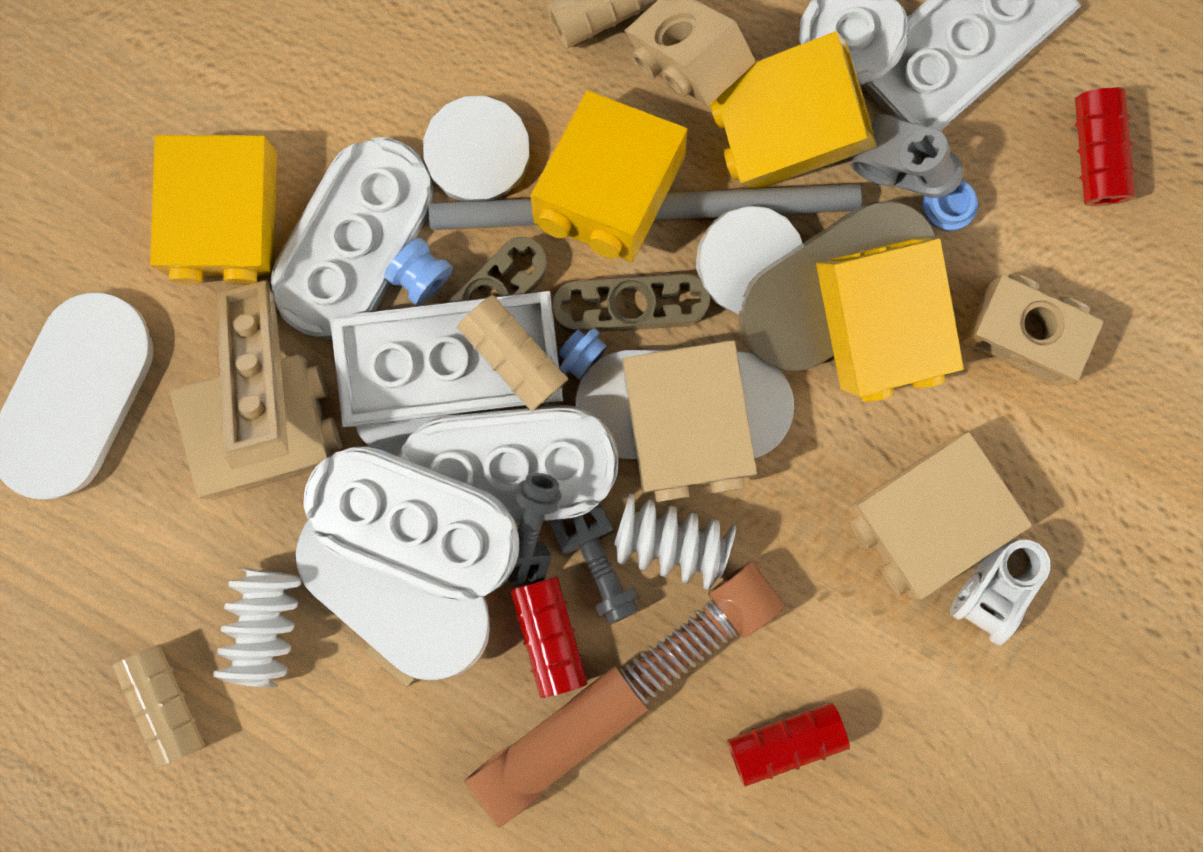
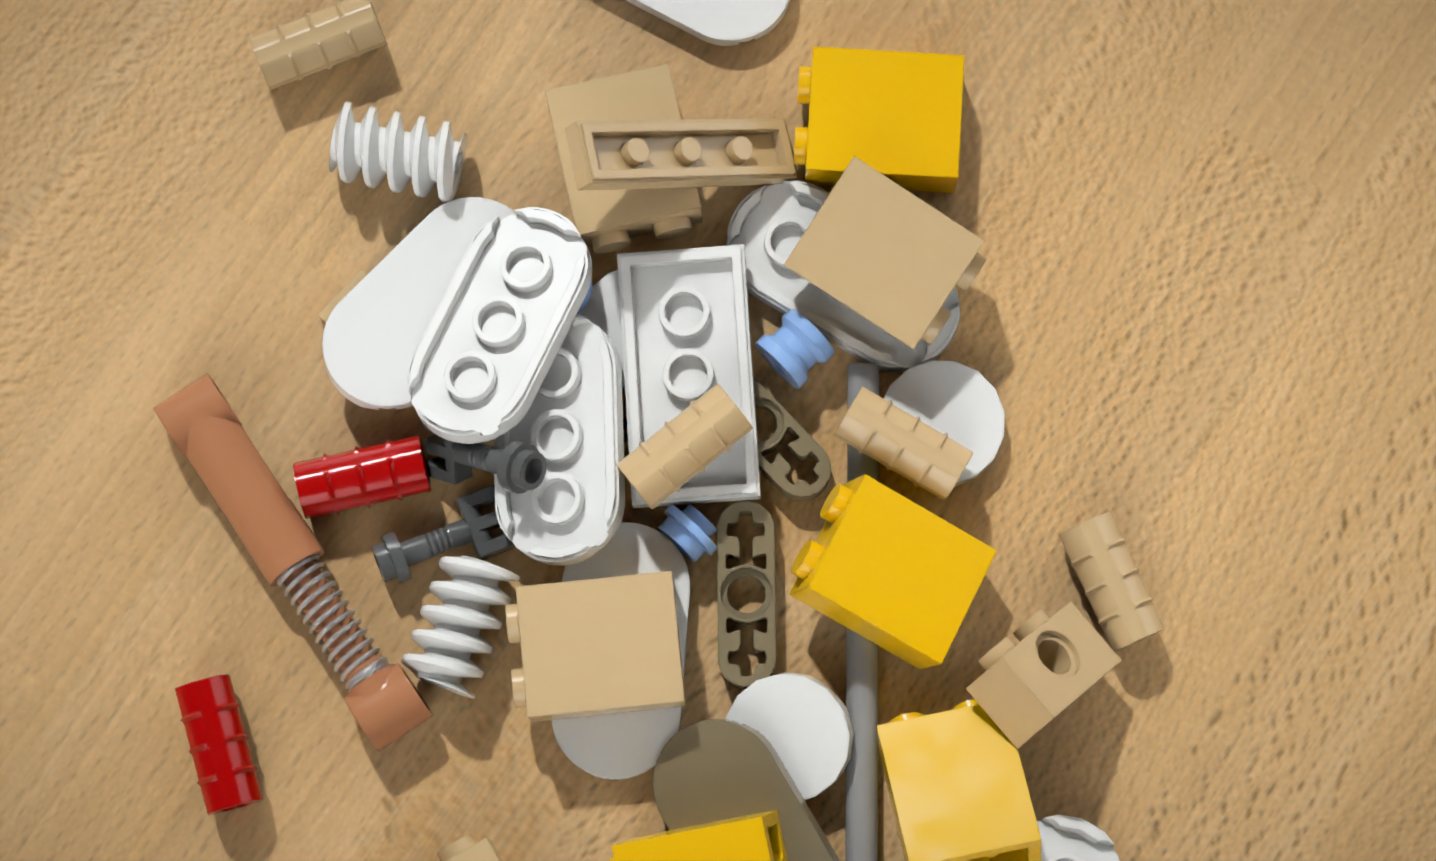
camera: 95 degrees right, 5 degrees down
none -> tan brick [784,156,986,350]
none -> tan axle [834,386,973,500]

